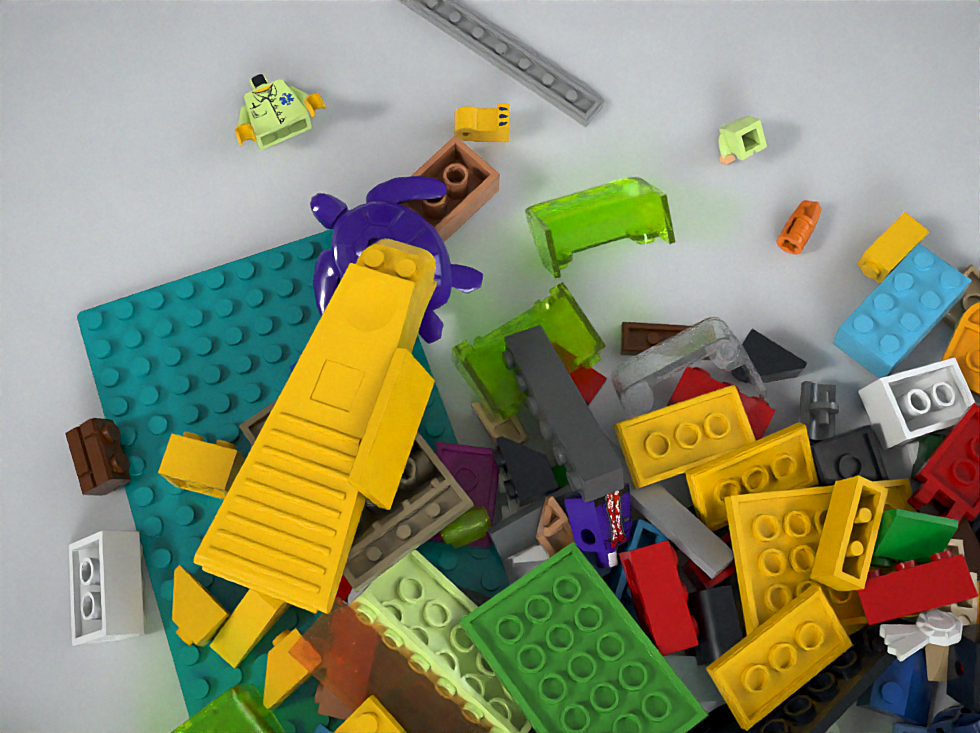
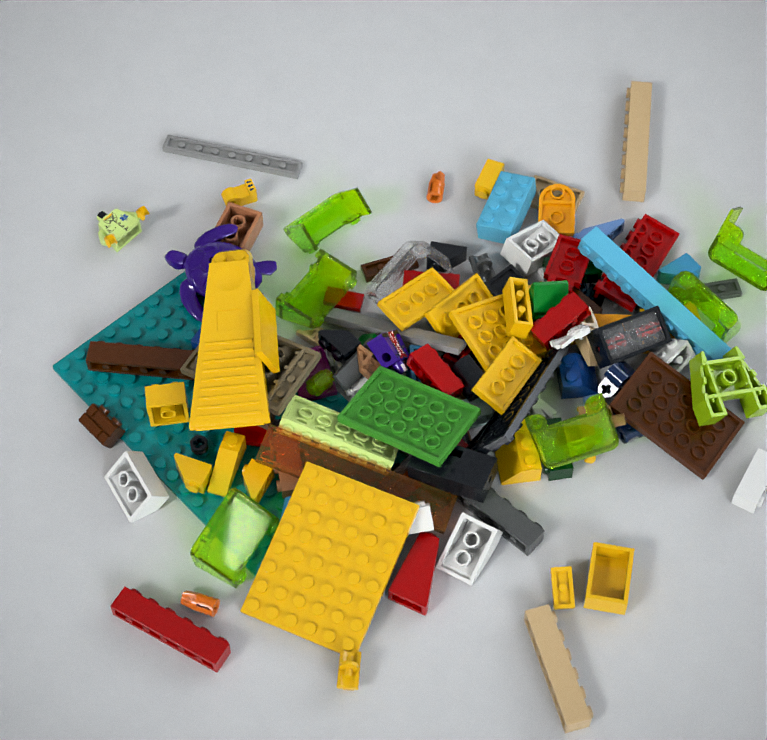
camera: 20 degrees left, 15 degrees down
dark grey brick [502,325,624,503] -> none
yellowish green piece [718,116,767,165] -> none
none -> reddish brown brick [86,341,195,381]

